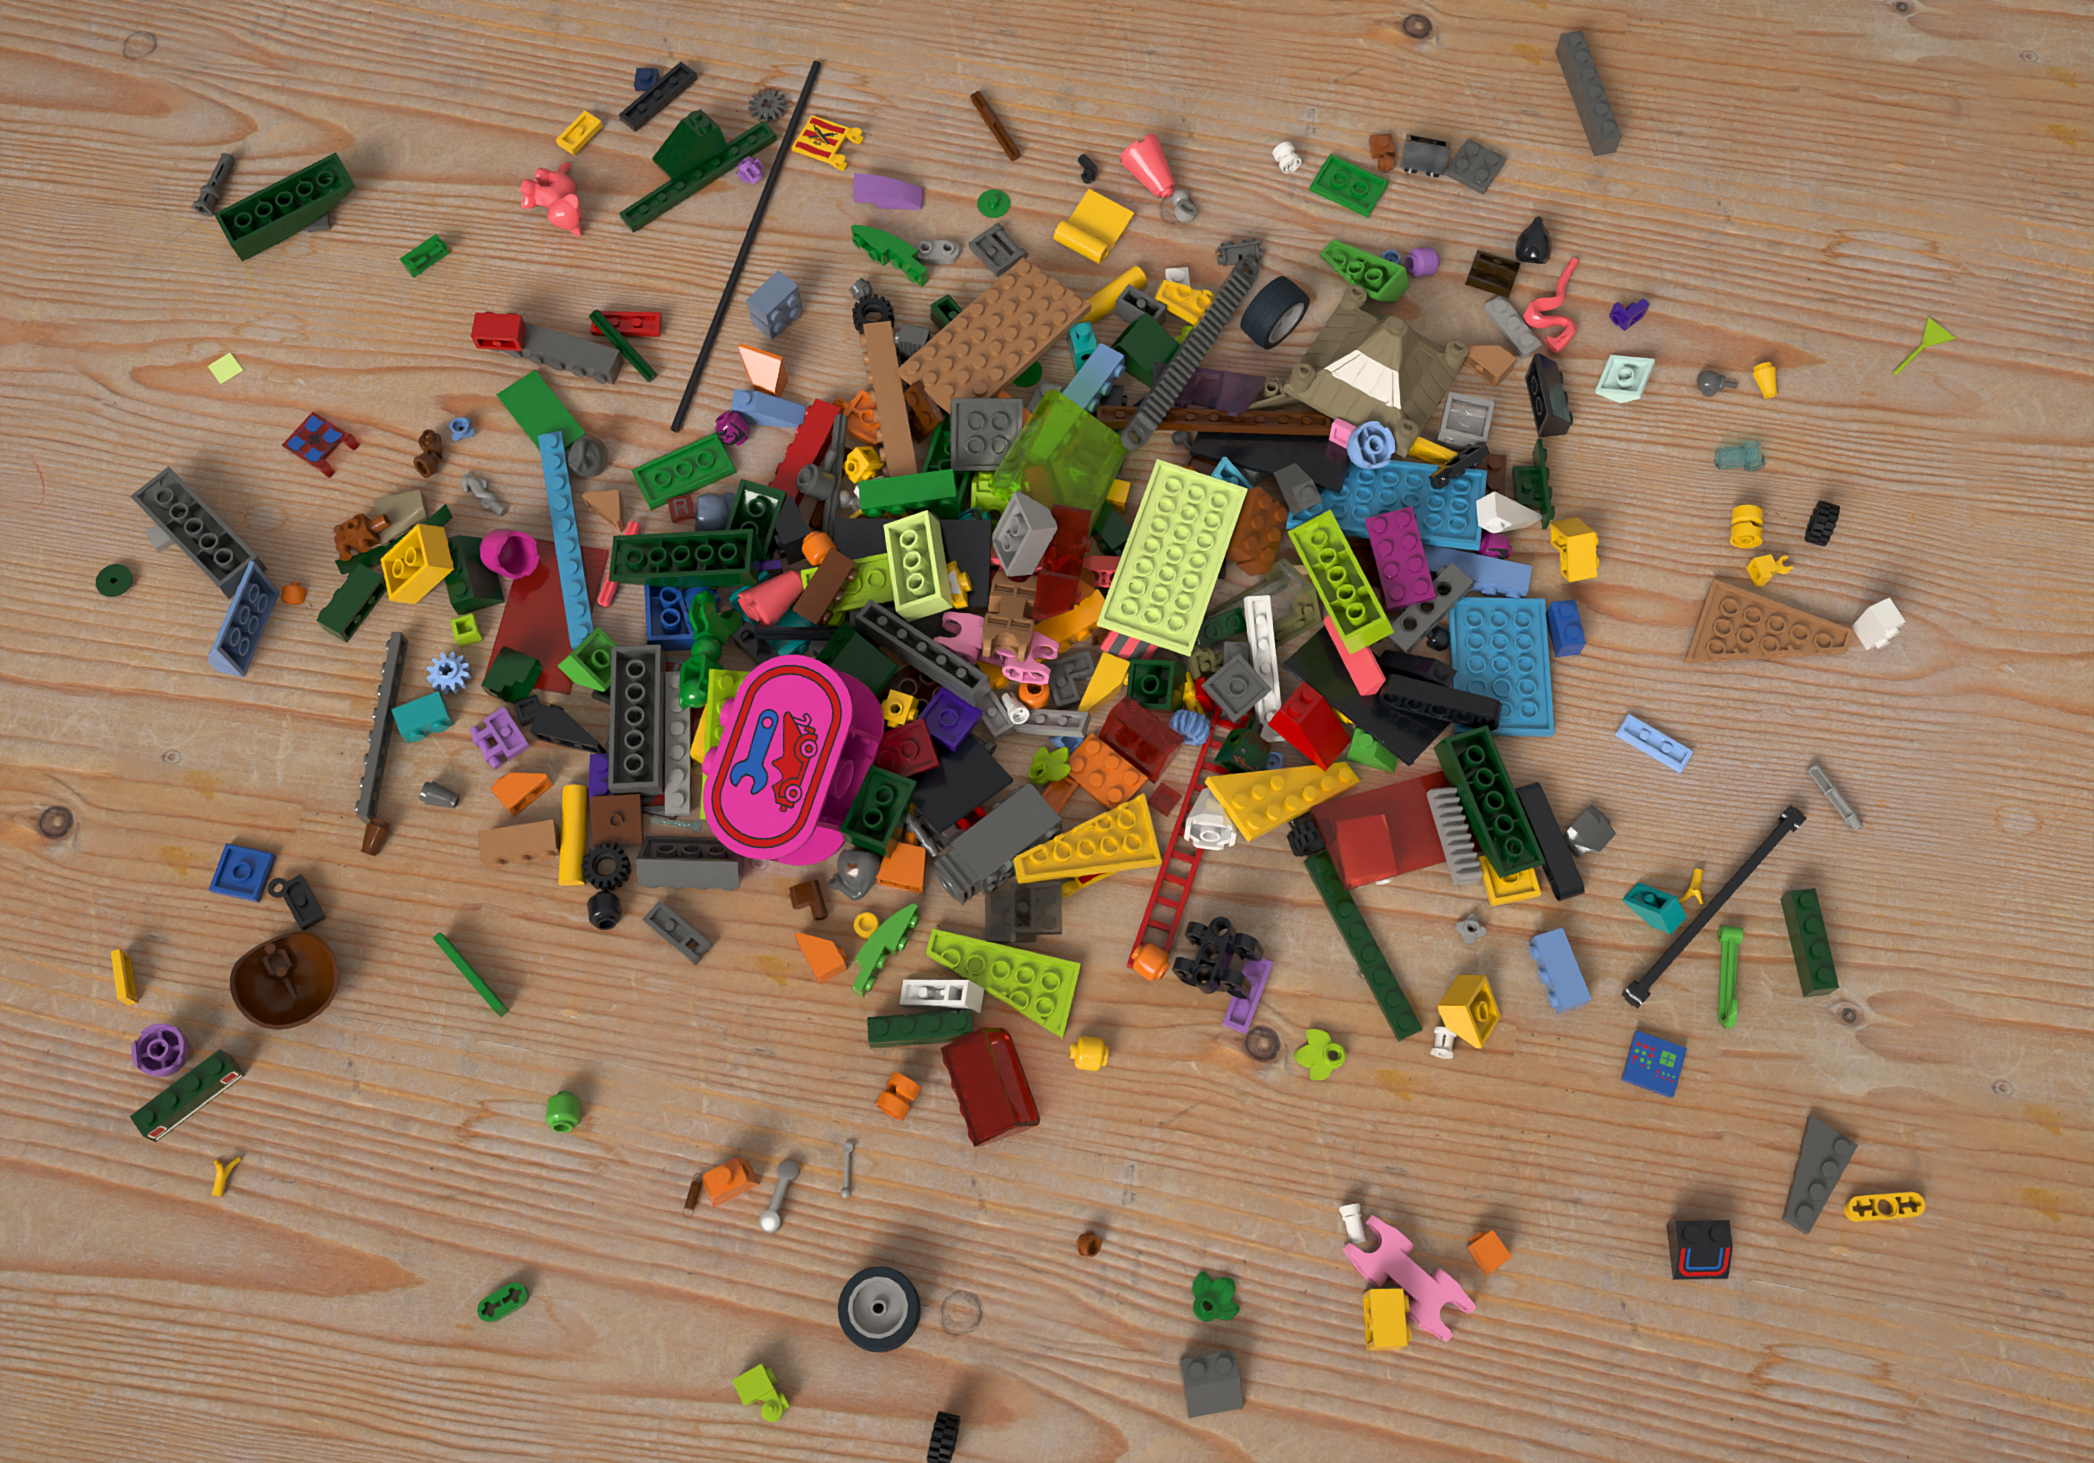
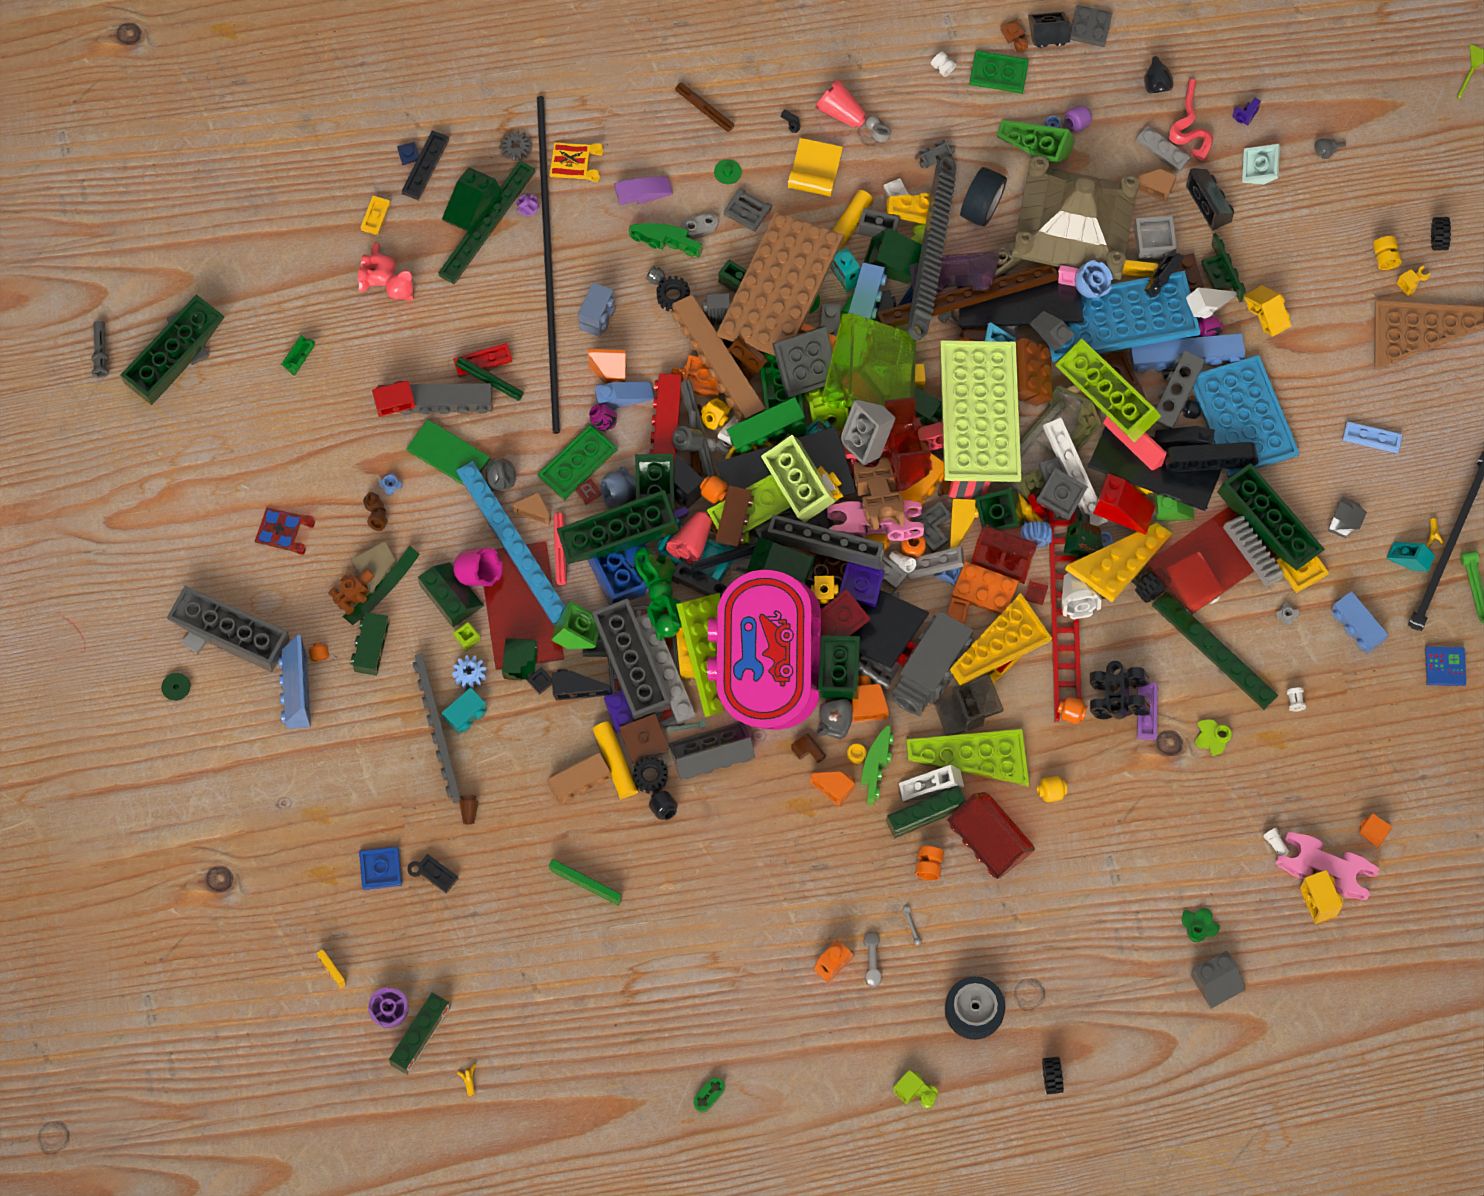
camera: 20 degrees left, 0 degrees up
yellowish green sticker [208,353,243,384] -> none
reddish brown piece [230,931,339,1030] -> none
yellow brick [381,523,454,604] -> none
dark grey cone [419,781,460,809] -> none
light grey animal [460,473,507,516] -> none
medium lavender plate [469,706,530,769] -> none
orange slope [490,773,553,817] -> none
bright green head [545,1091,581,1133] -> none
dark grey plate [642,900,713,965] -> none
dark orange piece [683,1173,702,1218] -> none
lime plate [1028,746,1071,786] -> none
dark orange plate [1077,1230,1101,1257] -> none
dark green hinge [1194,607,1247,649] -> none
magenta plate [1365,506,1436,611] -> none
yellow slope [1438,975,1501,1048] -> none
dark brown slope [1465,250,1521,298] -> none
black beam [1515,782,1585,901] -> none
blue brick [1546,599,1586,658] -> none
clear light blue piece [1714,441,1766,471] -> none
yellow cone [1752,362,1778,399] -> none

